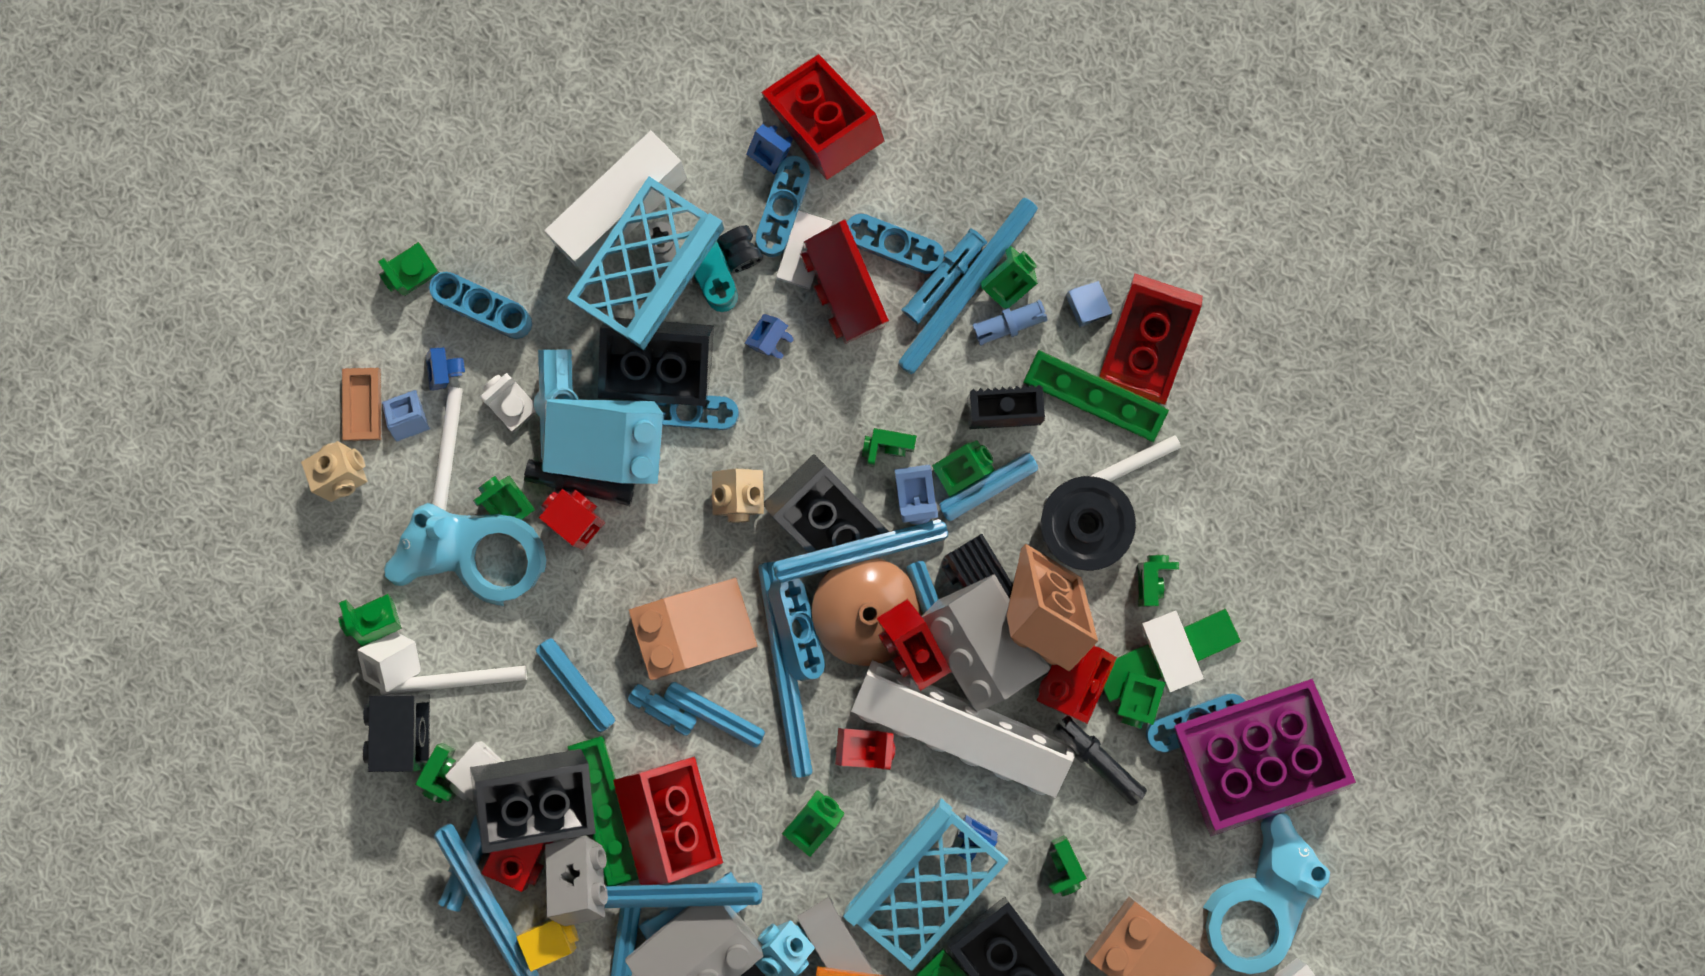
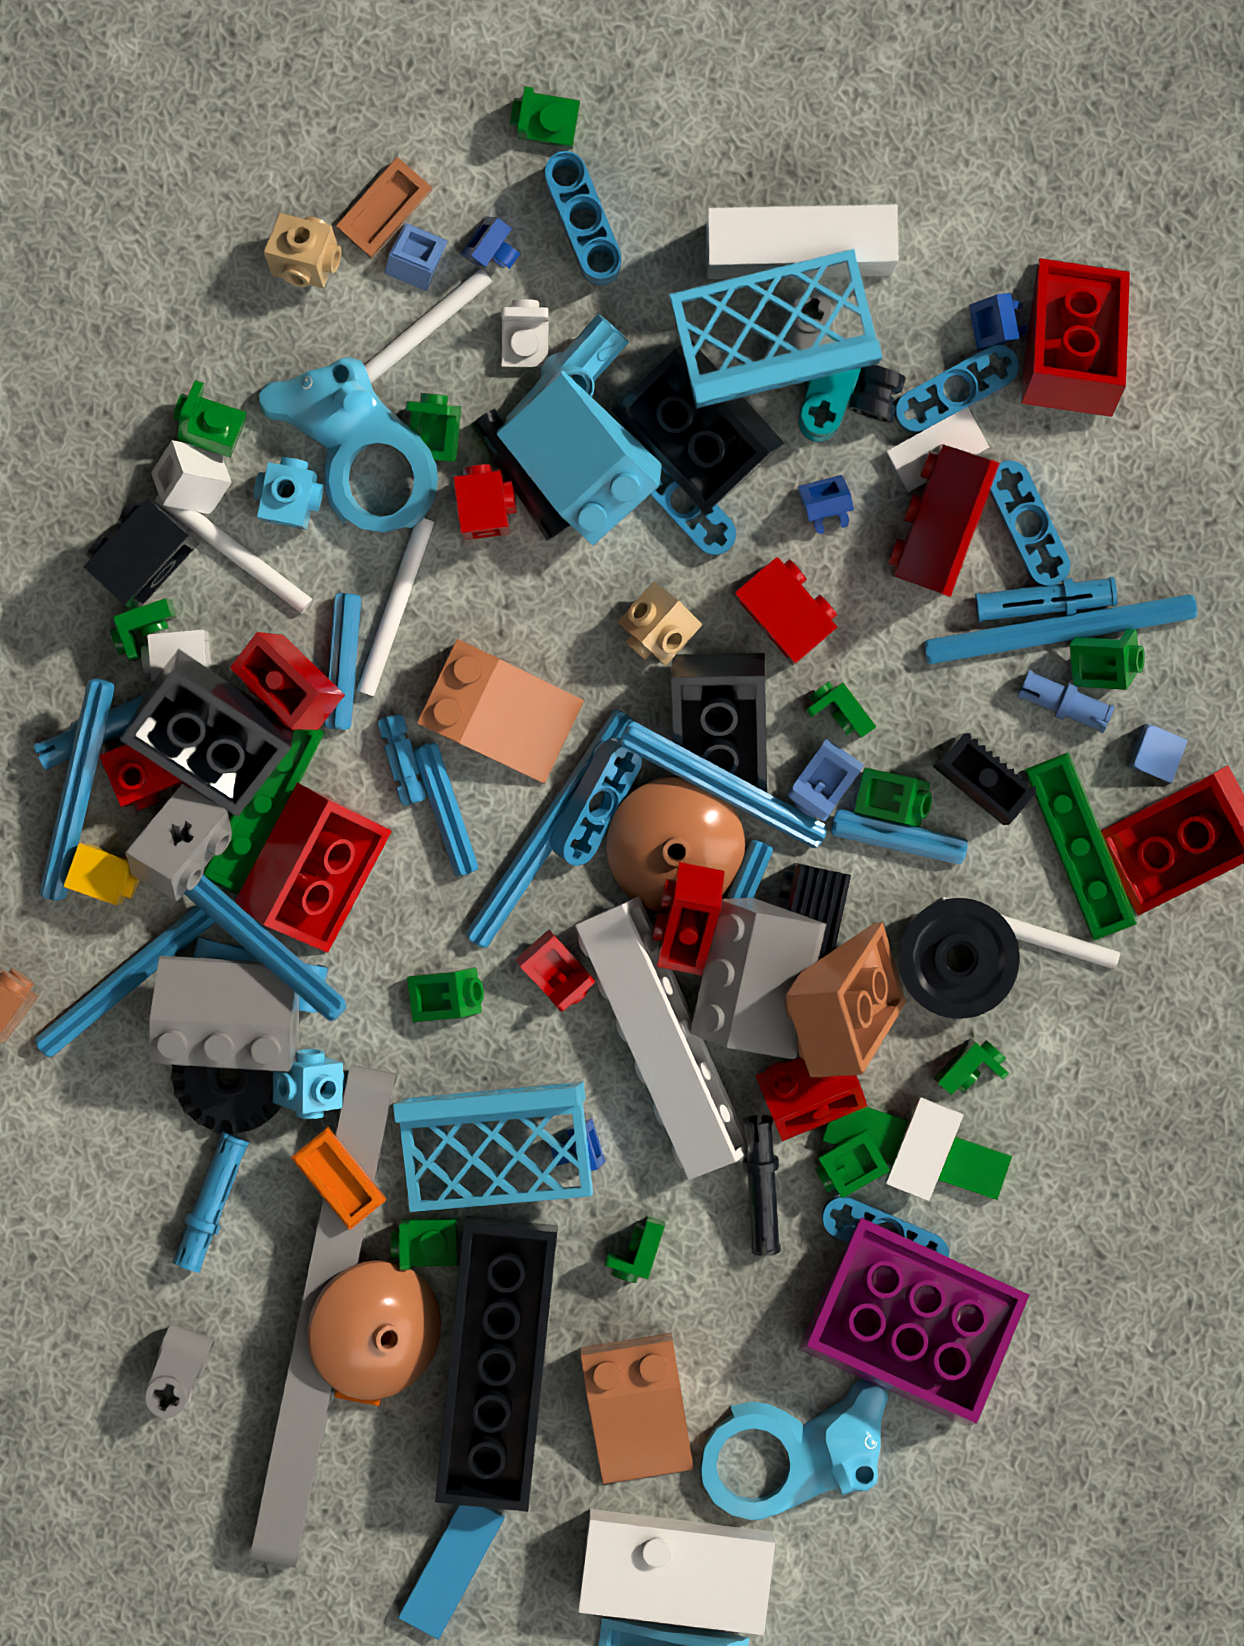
camera: 45 degrees right, 5 degrees up
none -> red brick [229,632,345,730]
none -> medium azure brick [254,457,323,530]
none -> white bar [357,518,434,696]
none -> red brick [733,557,838,665]

